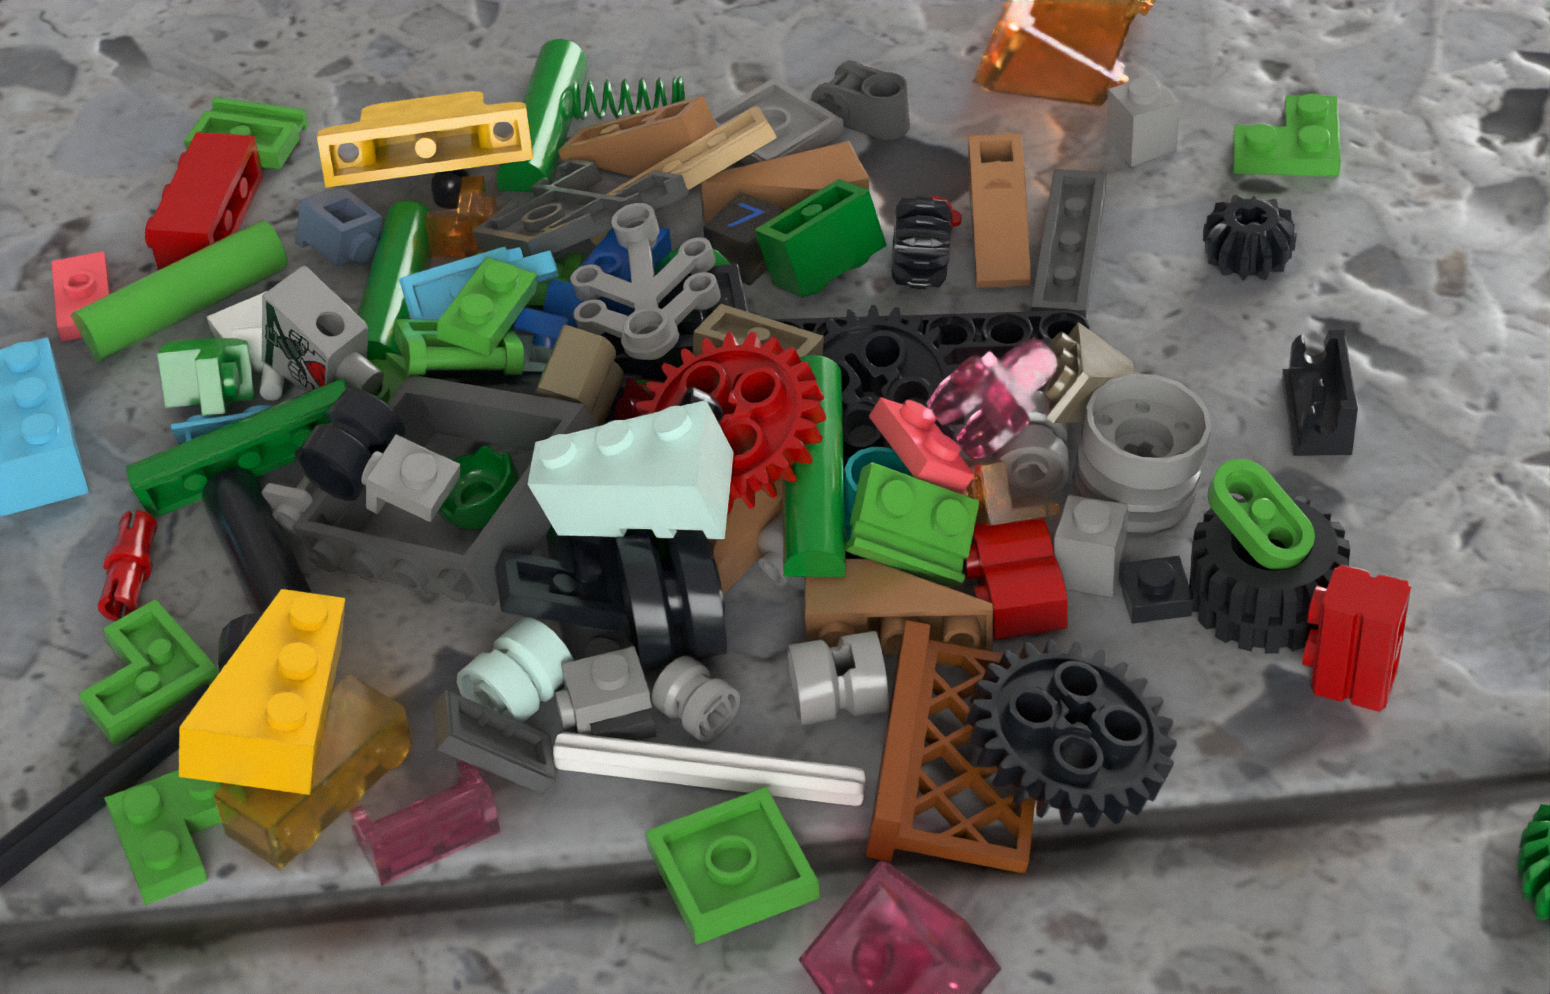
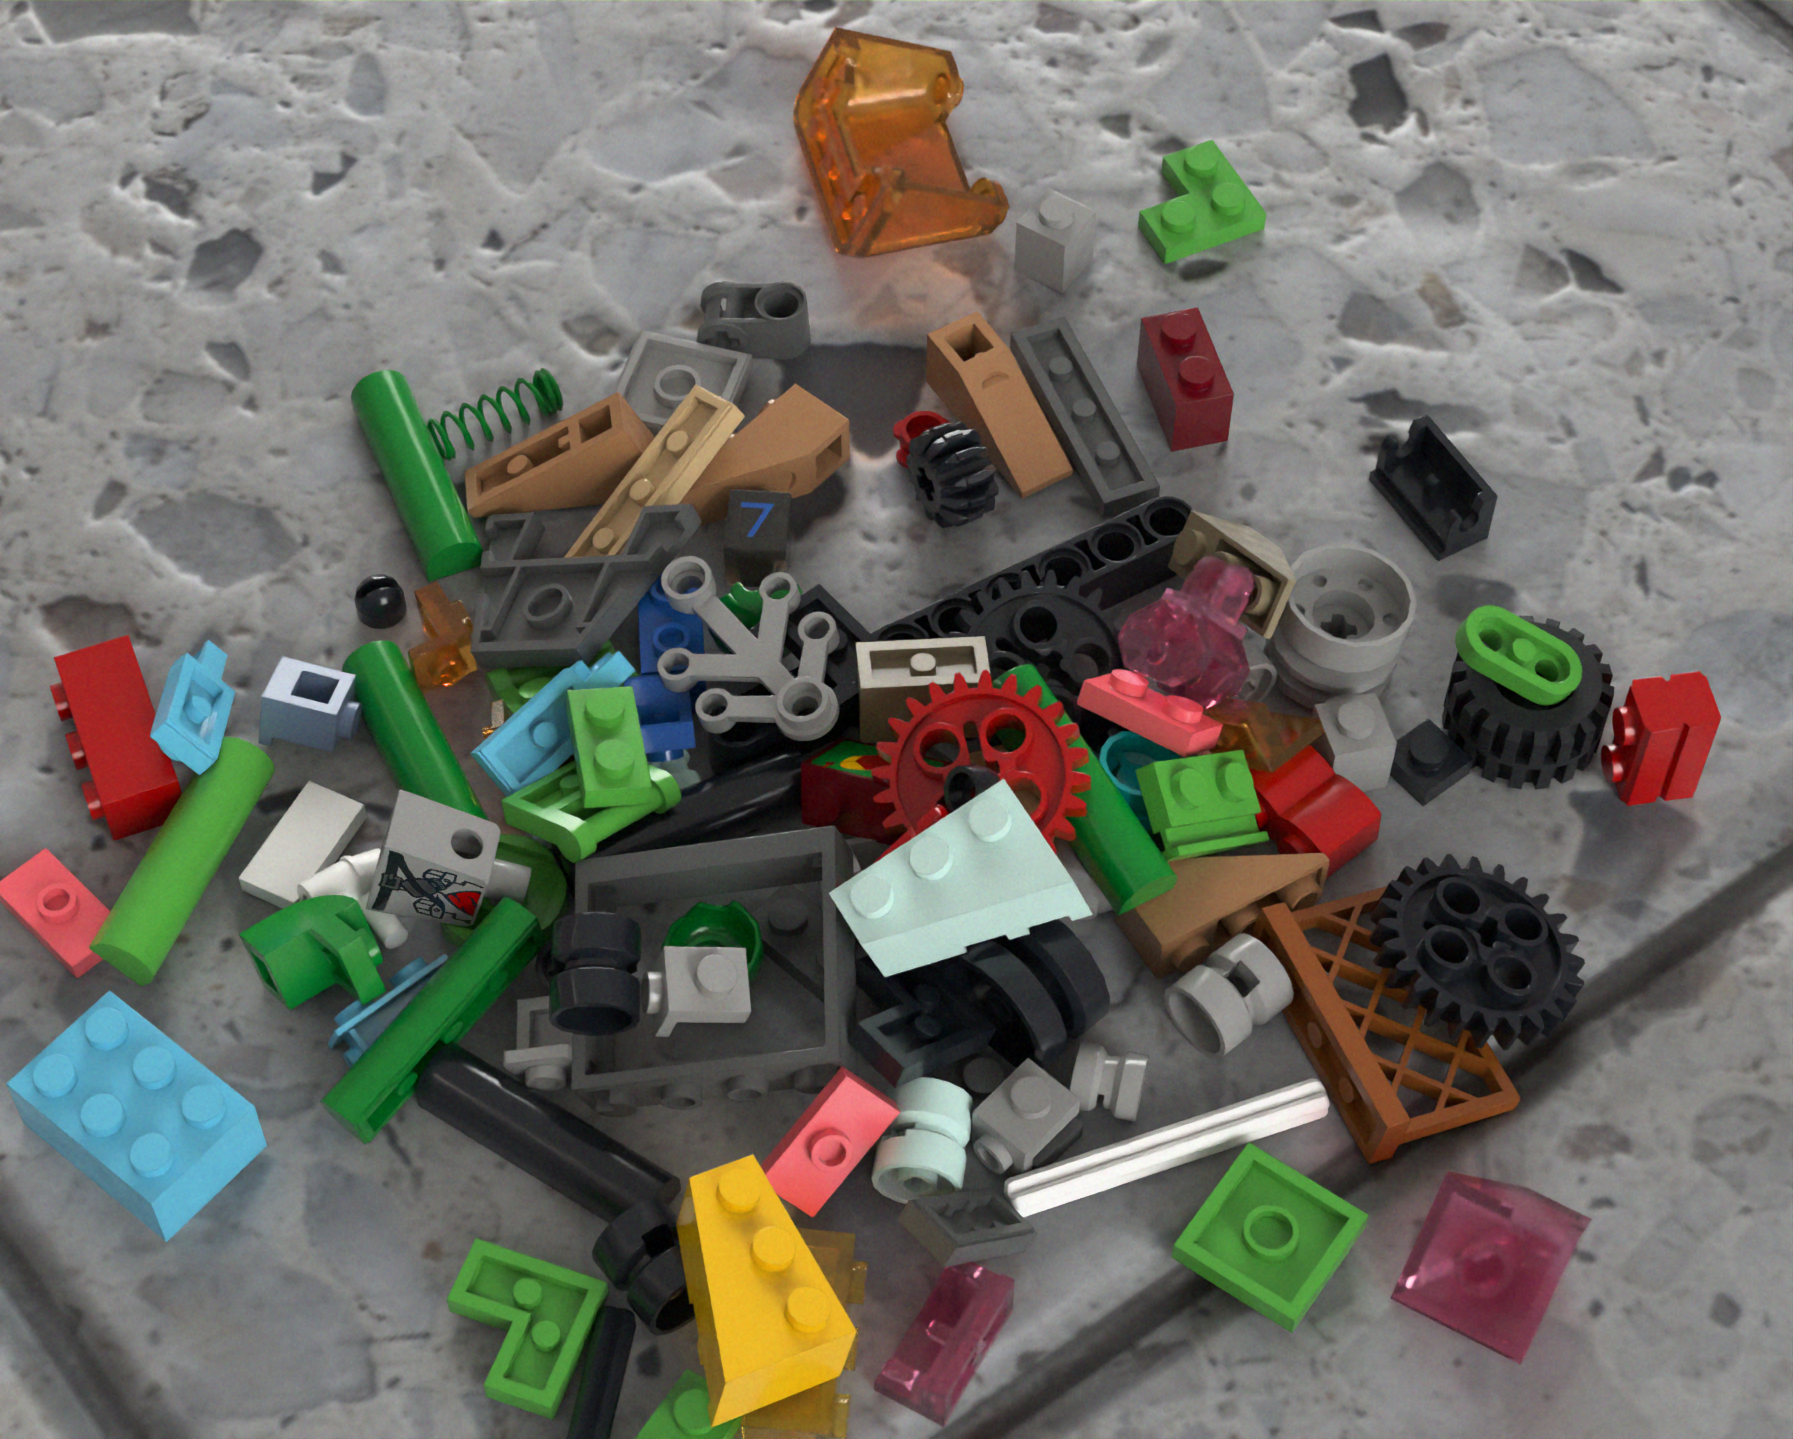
camera: 35 degrees left, 10 degrees up
red pin [97,510,158,621] -> none
bright green plate [184,97,309,170] -> none
yellow brick [317,91,534,188] -> none
dark tan brick [535,325,624,427] -> none
green brick [754,179,887,298] -> none
black gear [1203,193,1297,281] -> none
none -> medium azure hinge [150,640,235,775]
none -> coral plate [760,1066,900,1217]
none -> dark red brick [1137,307,1234,452]

